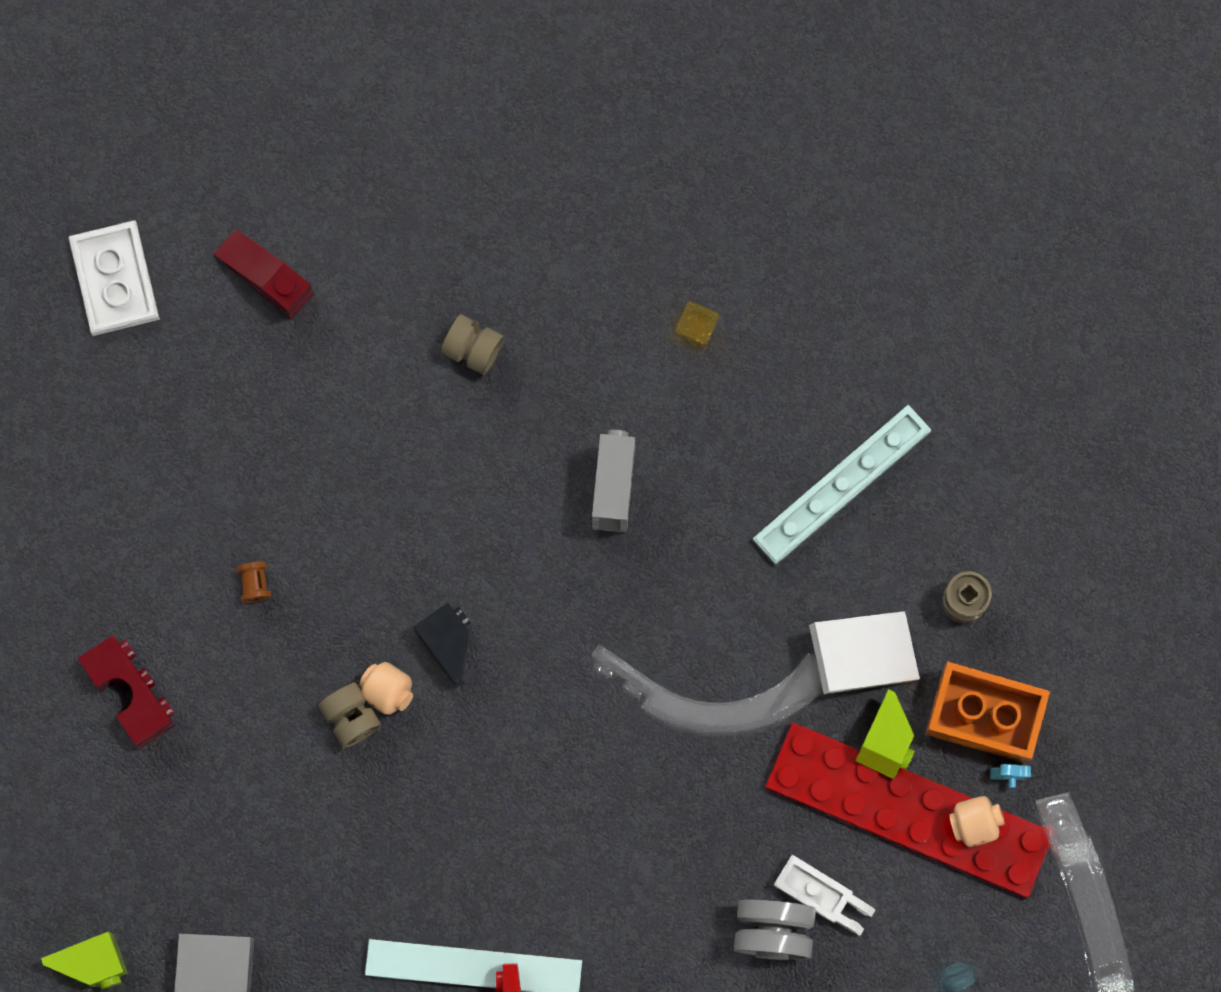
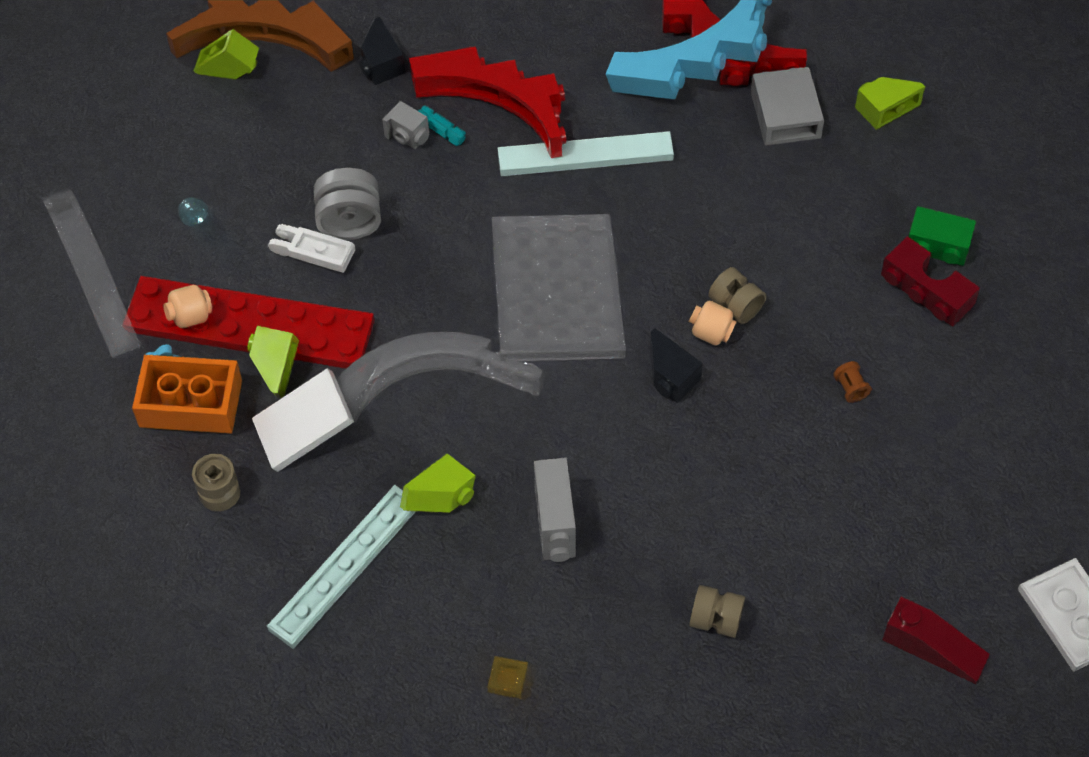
camera: 170 degrees right, 20 degrees down
none -> lime slope [400,454,476,513]
none -> clear plate [491,214,626,362]
none -> green brick [909,206,976,266]

